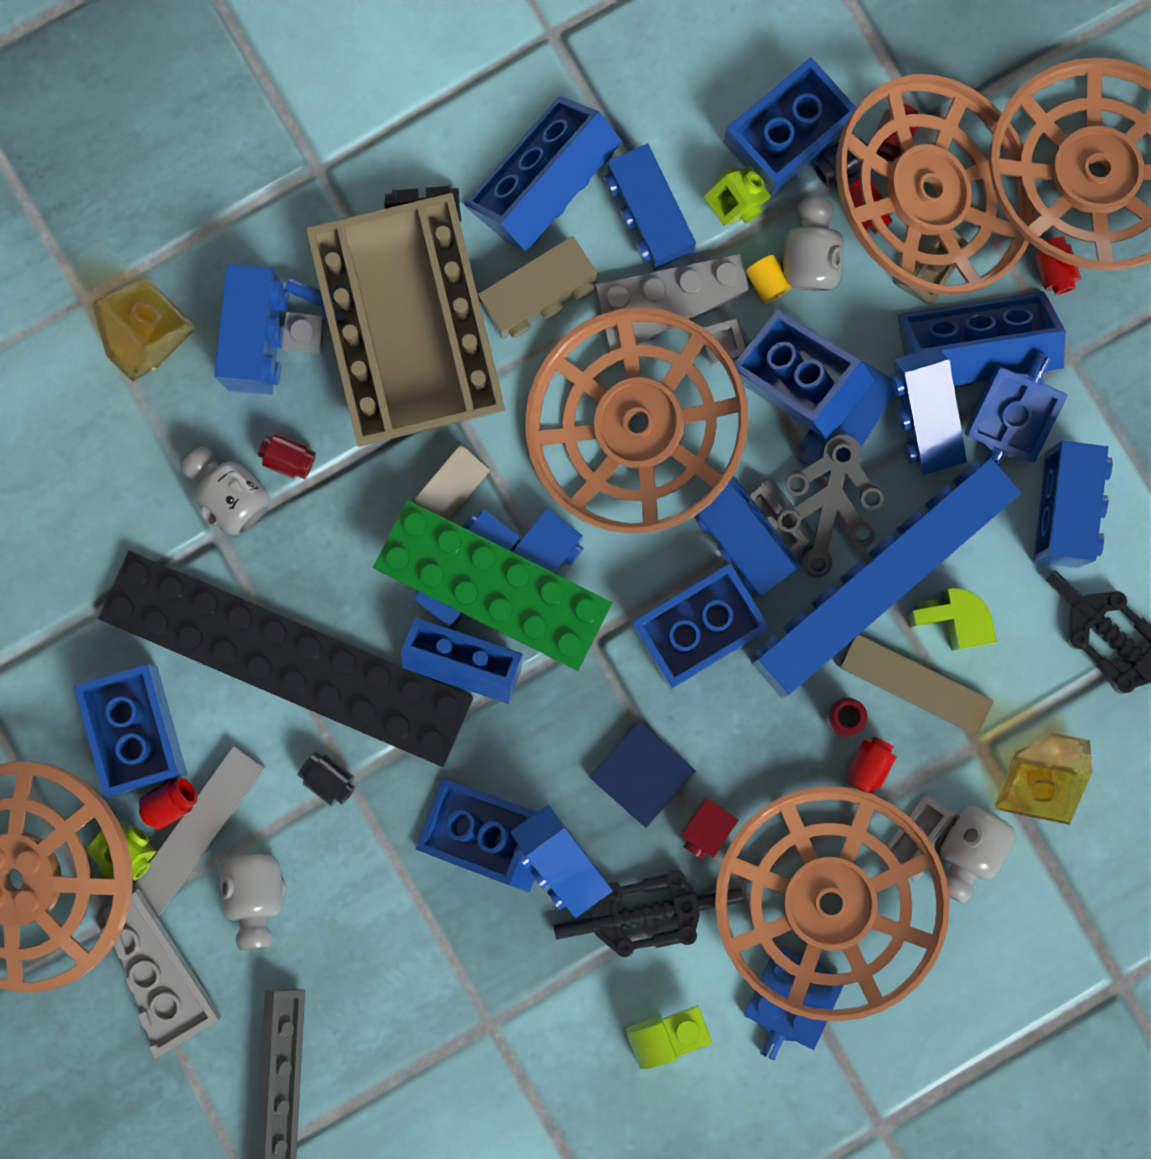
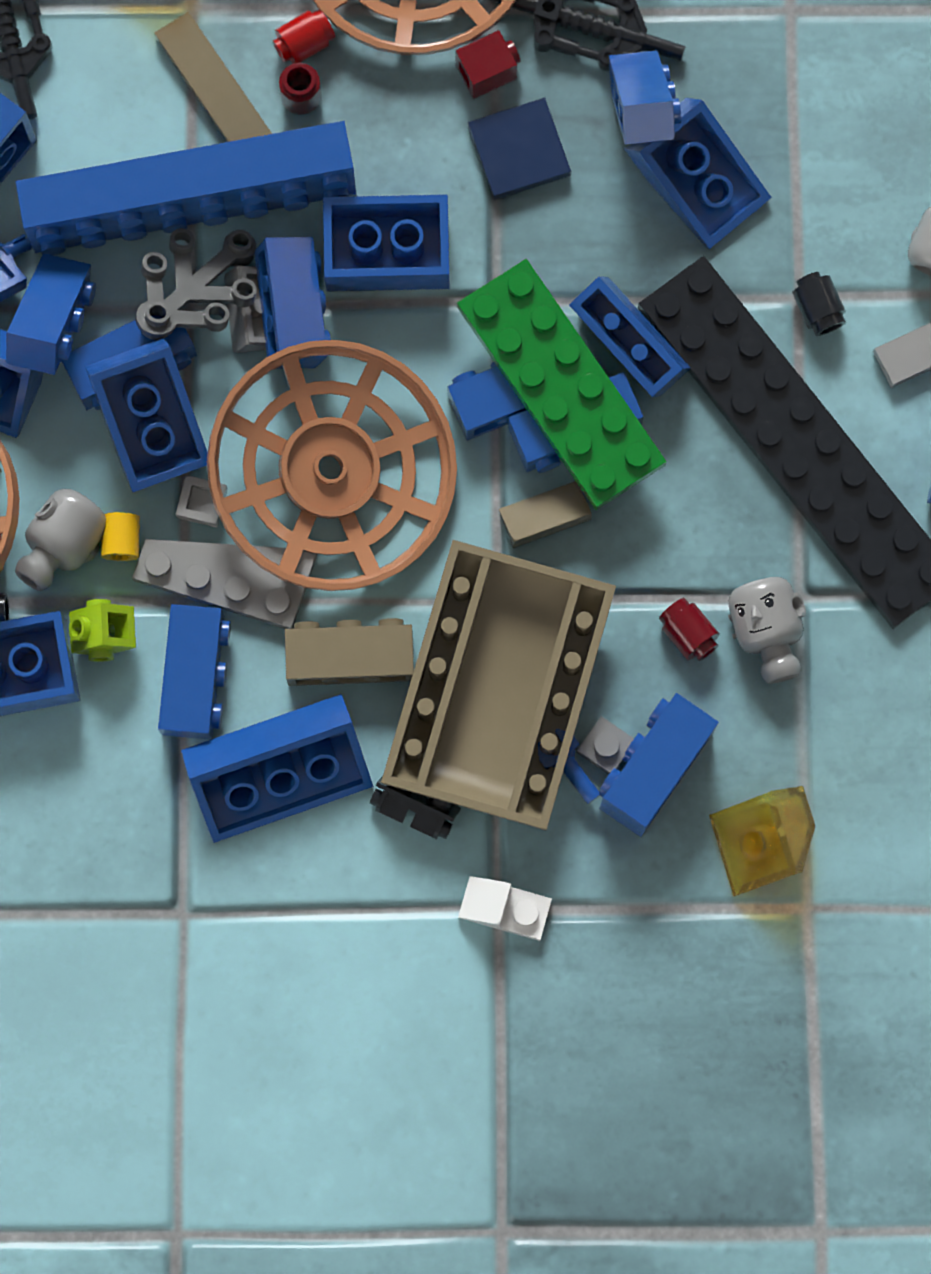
camera: 155 degrees left, 5 degrees down
lime brick [907,588,997,651] -> none
none -> white slope [458,876,552,941]

